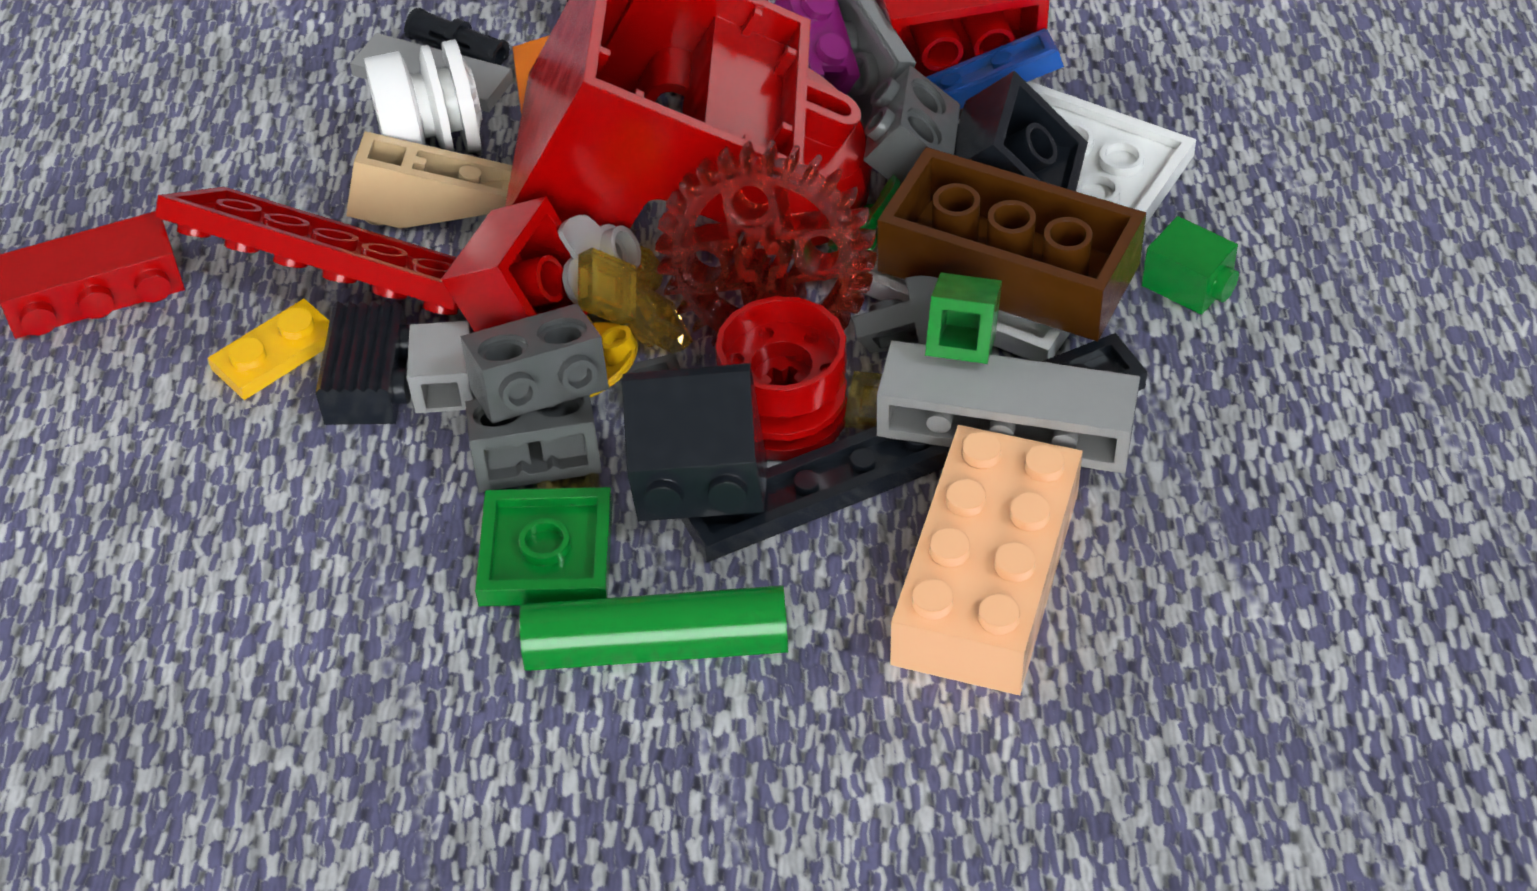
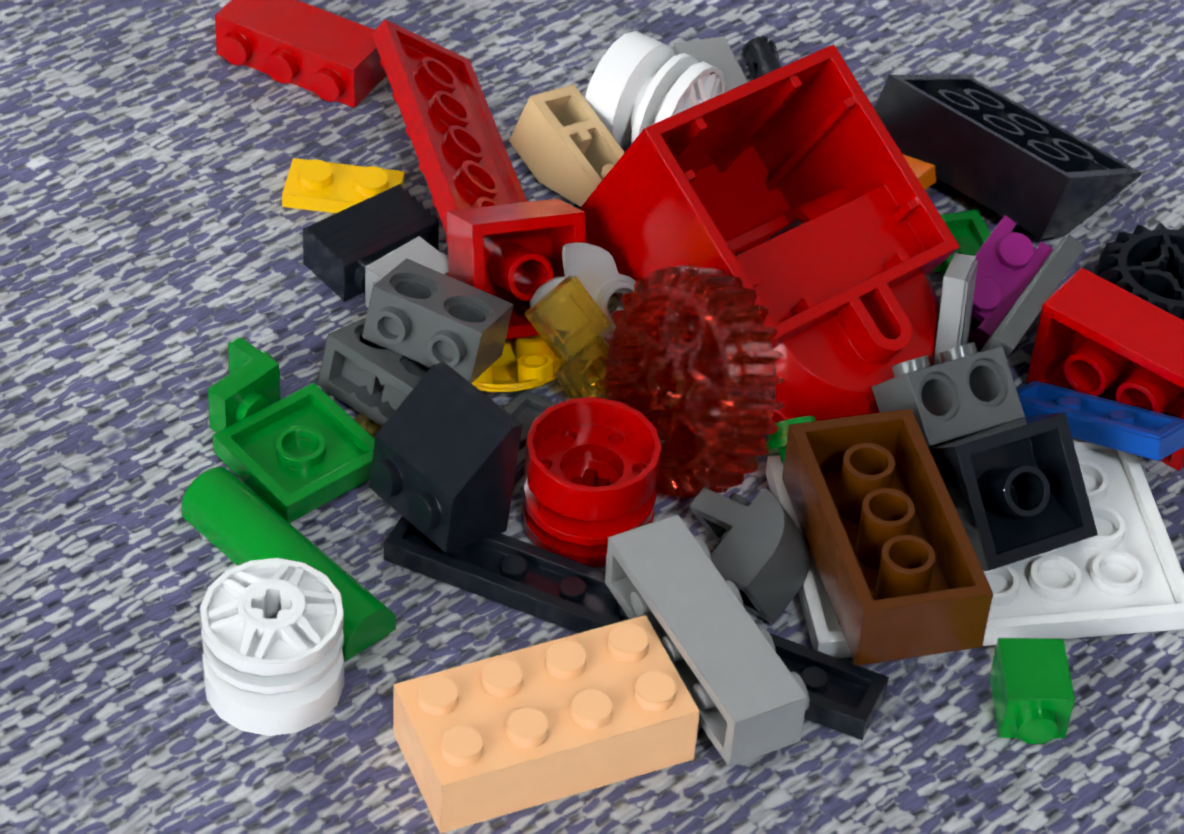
camera: 45 degrees right, 5 degrees down
green brick [925,273,1002,364] -> none
none -> white wheel [200,558,344,736]
none -> green bracket [208,336,280,433]
none -> light grey tile [934,253,978,365]

